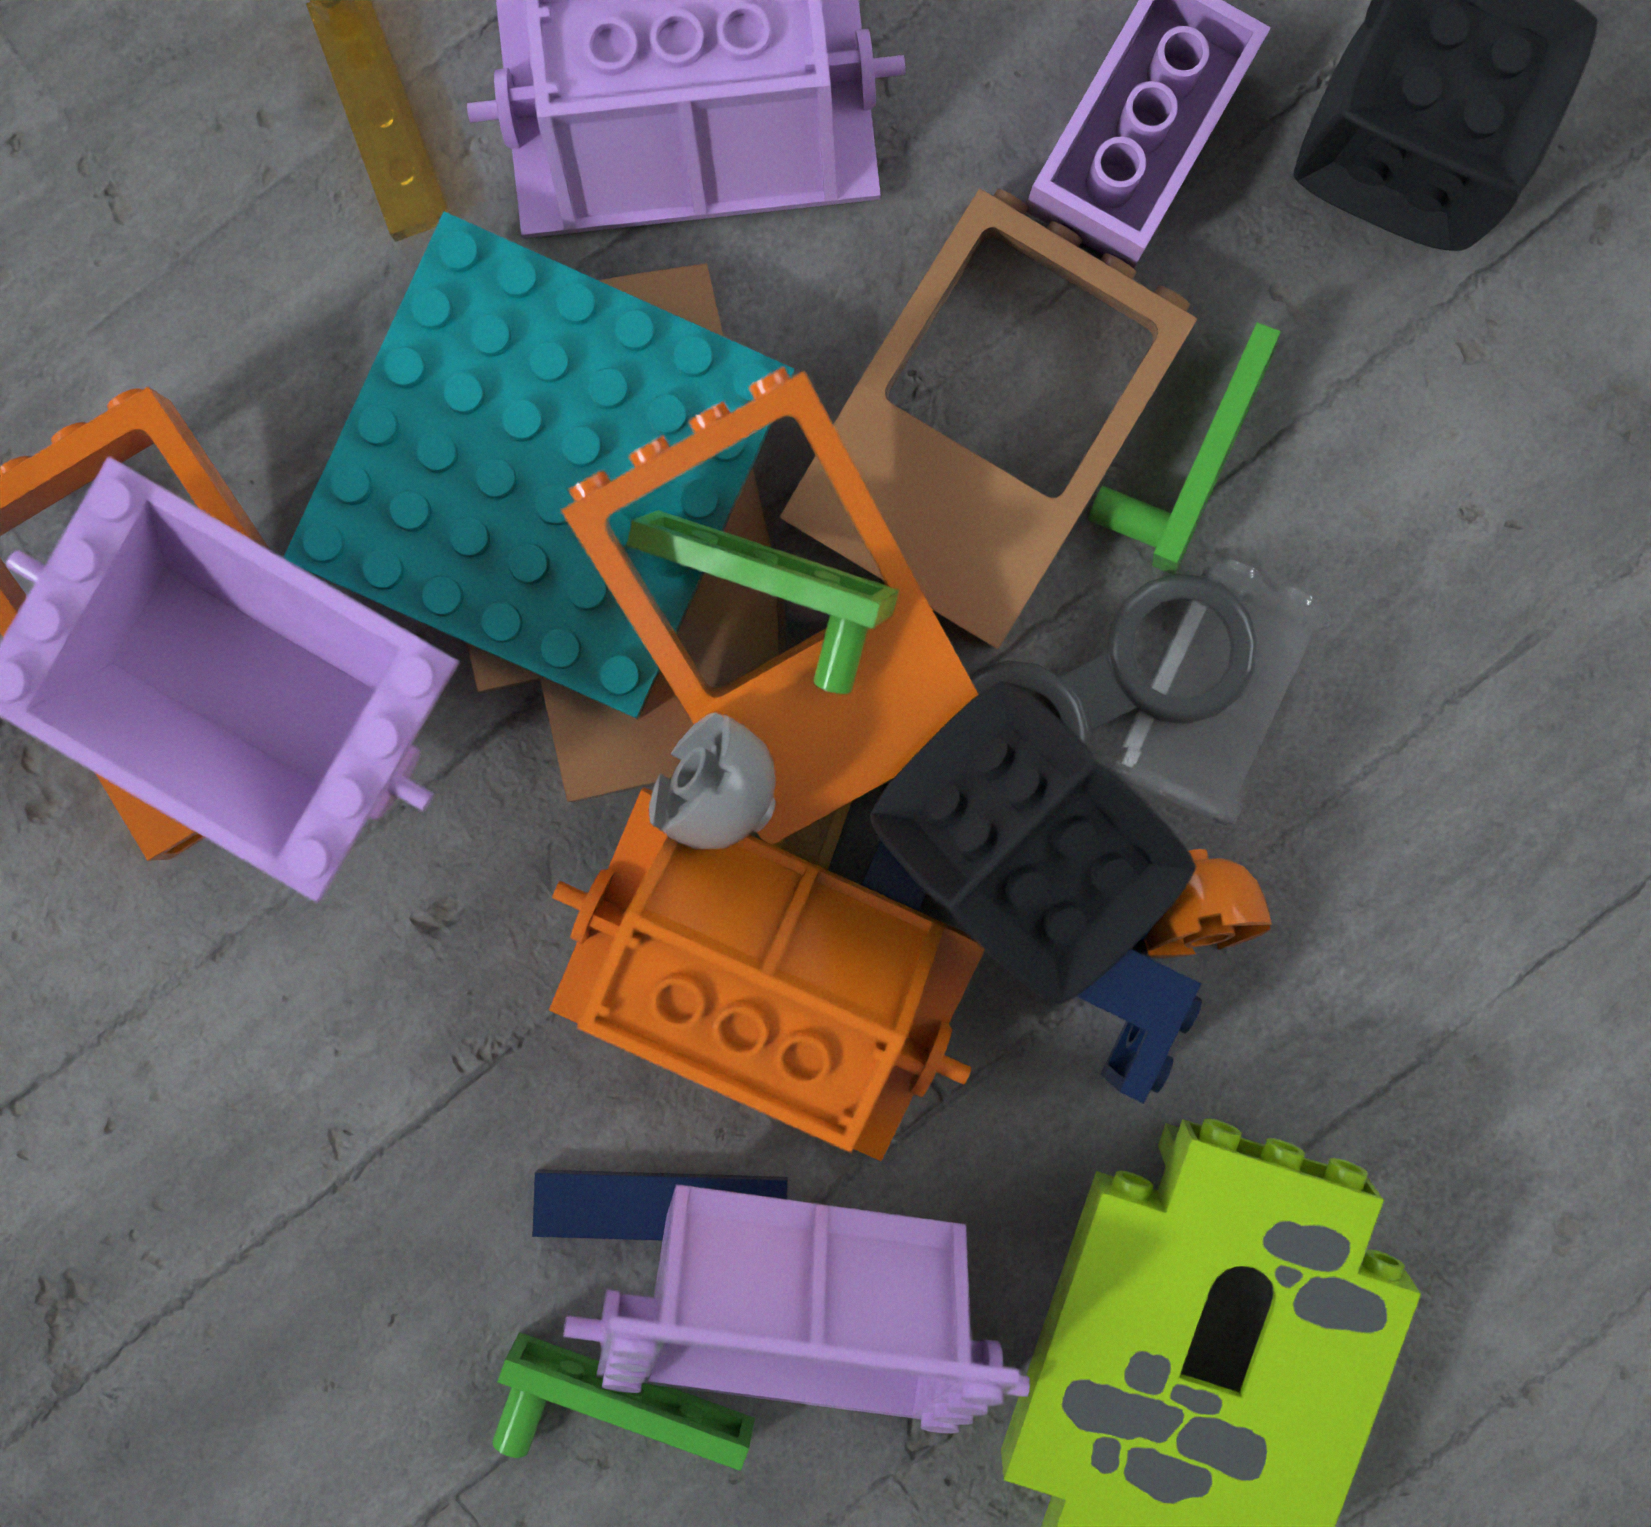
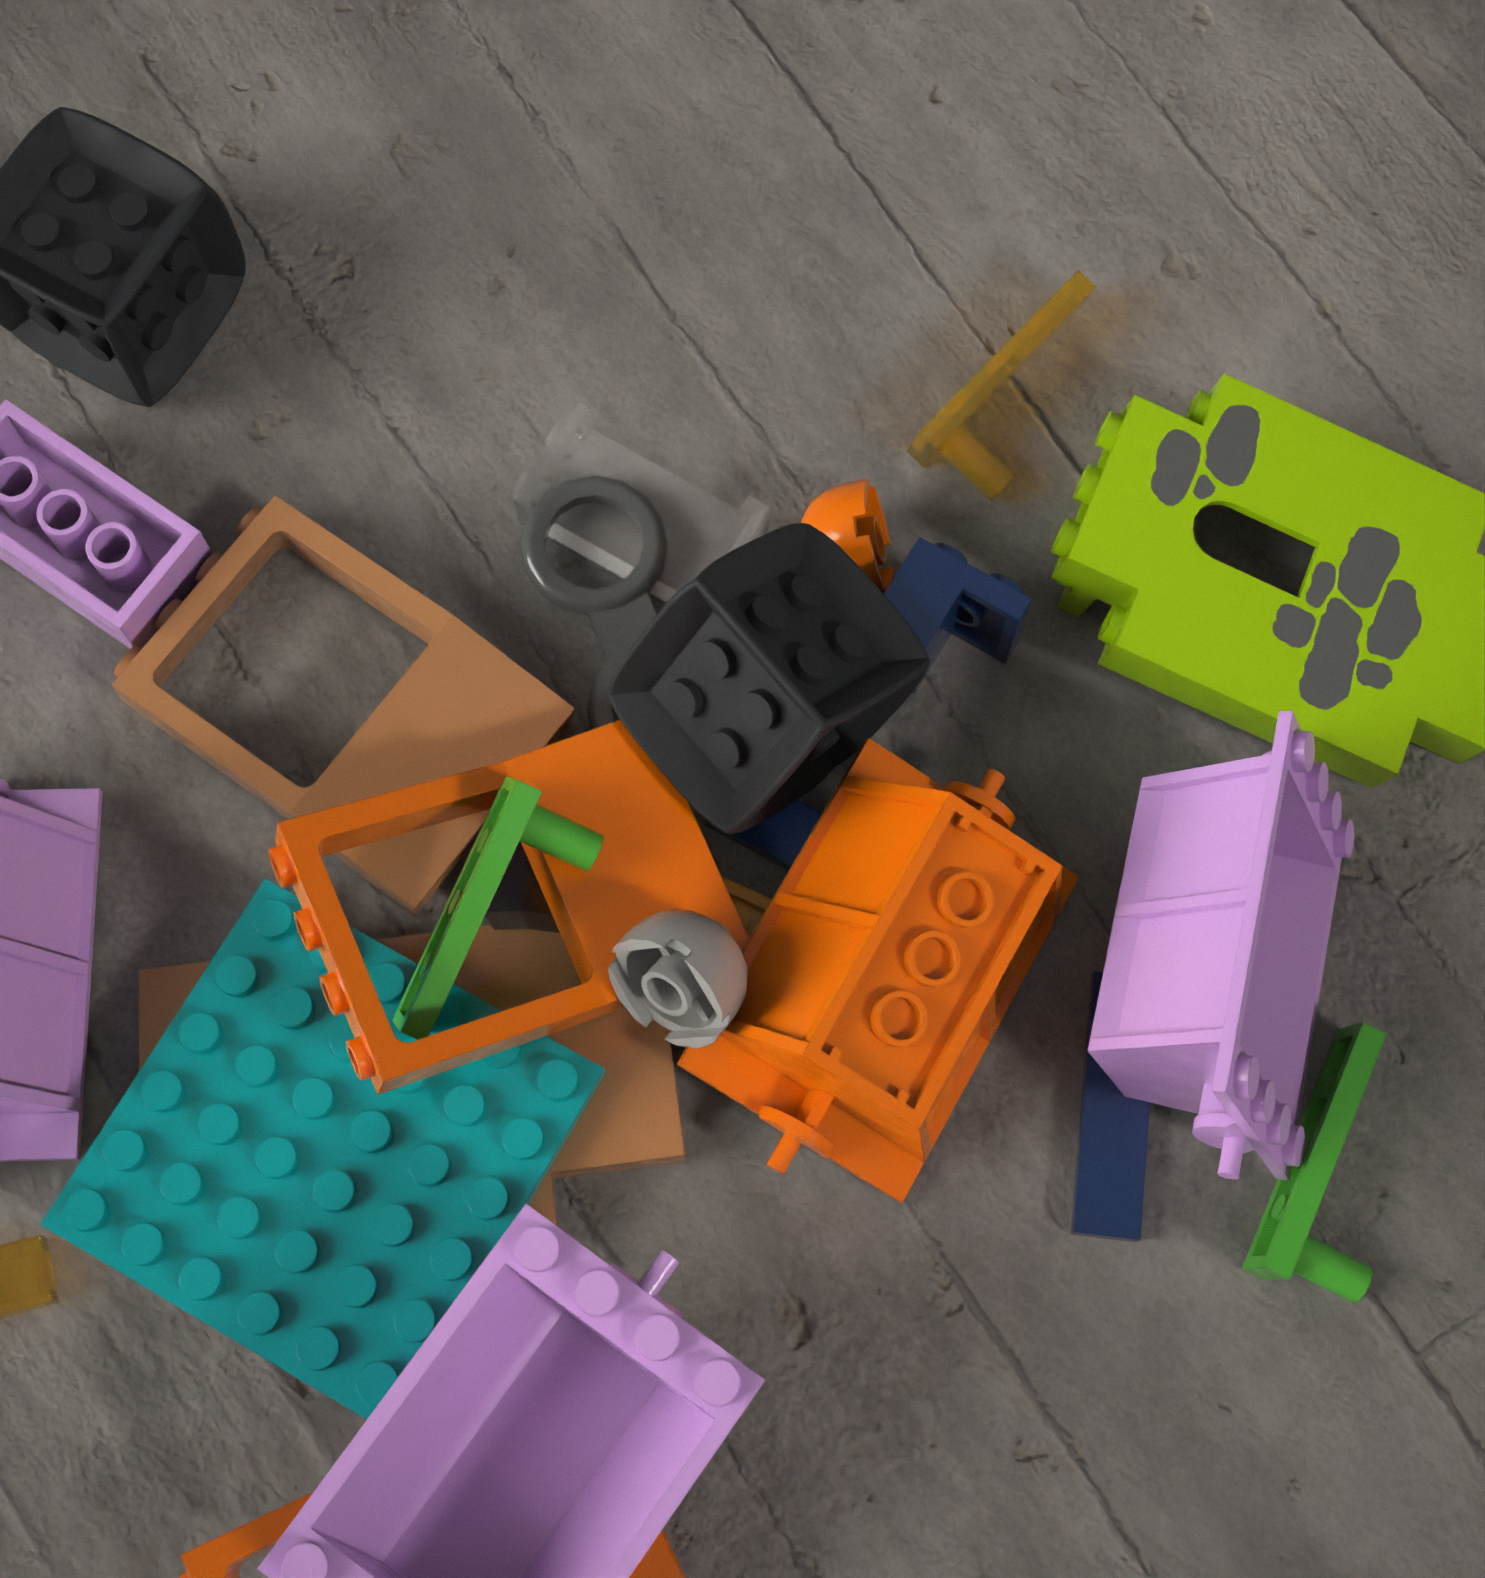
camera: 85 degrees left, 15 degrees down
bright green piece [1088,322,1281,575] -> none
none -> clear yellow piece [907,270,1096,501]

